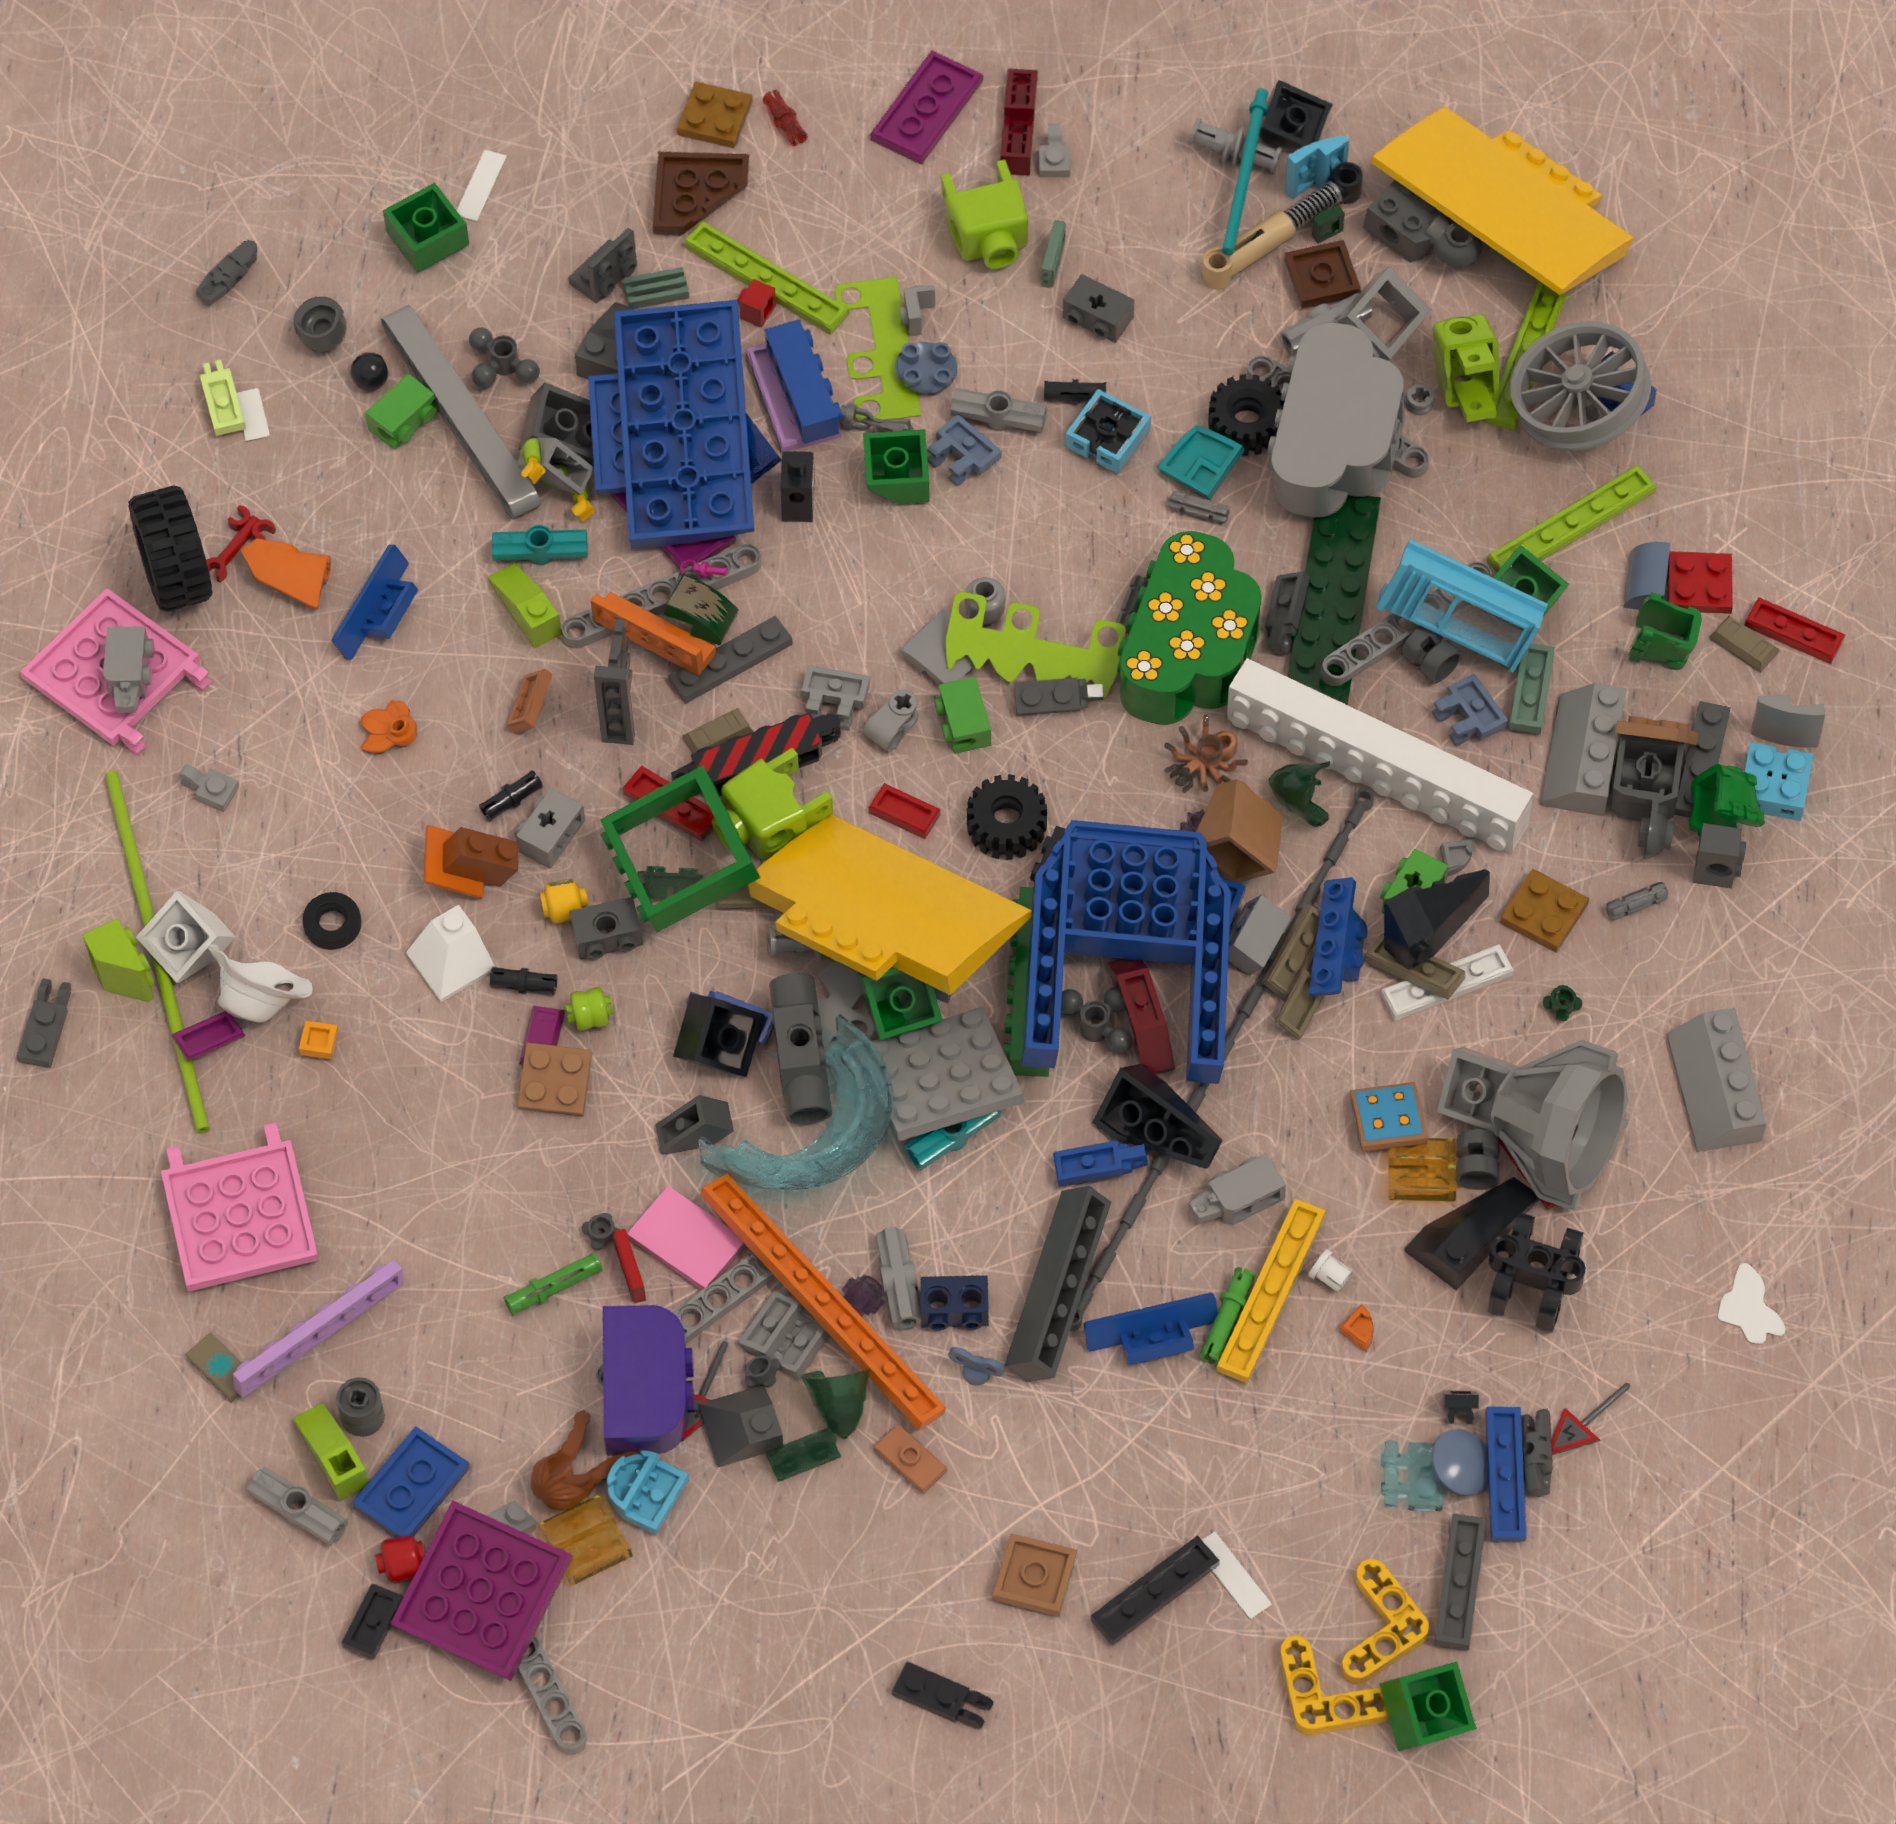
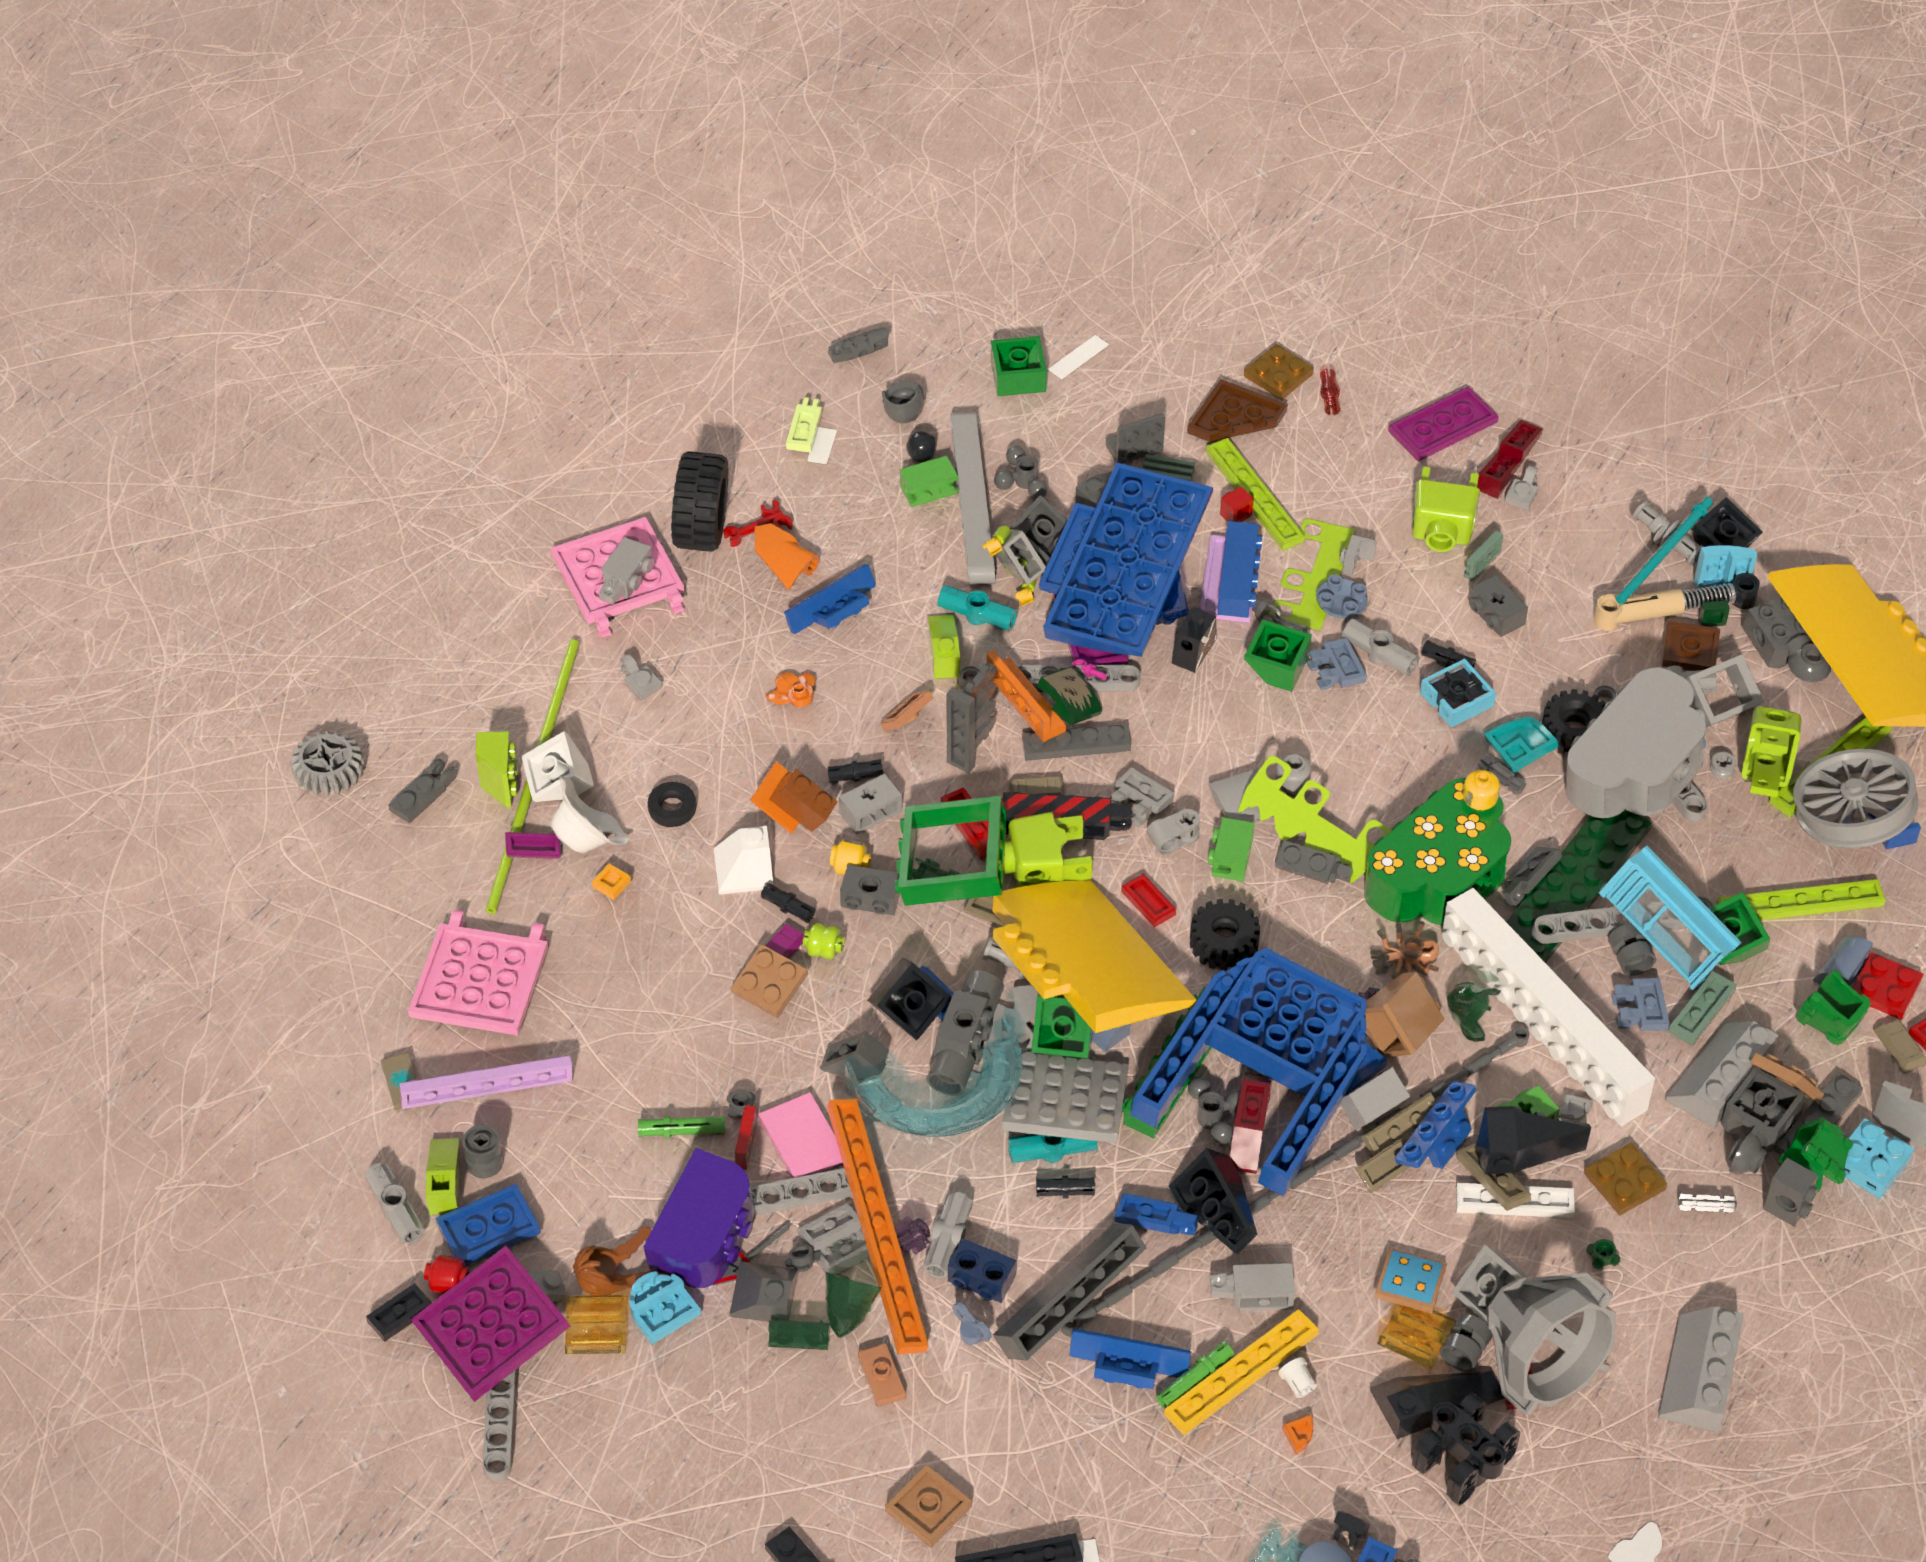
camera: 25 degrees right, 10 degrees down
none -> black pin [1036,1175,1095,1199]
none -> yellow head [1463,770,1500,810]

